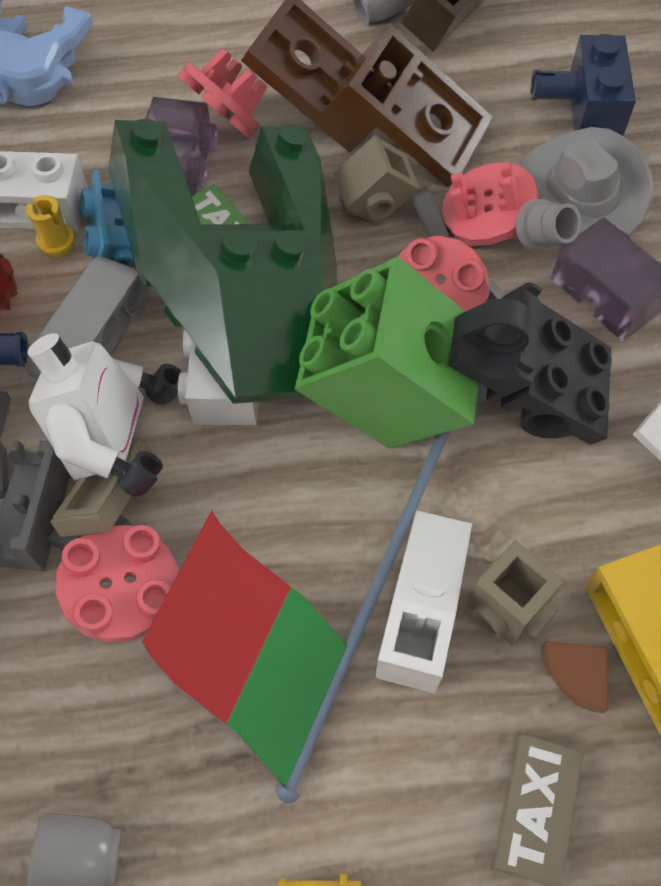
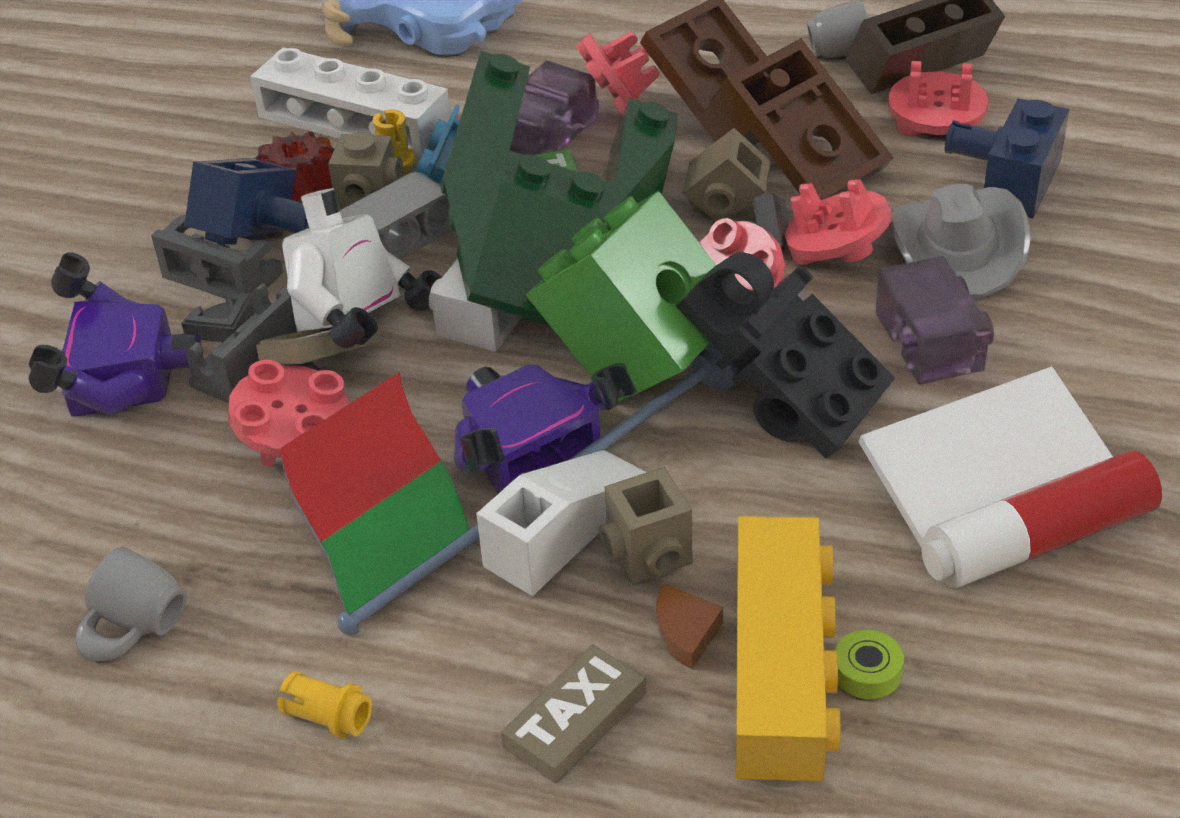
camera: 25 degrees right, 20 degrees down
light grey piece [516,199,581,250] -> none
none -> dark tan brick [328,132,403,210]
none -> dark purple torso [454,363,637,494]
none -> coral plate [888,61,989,136]

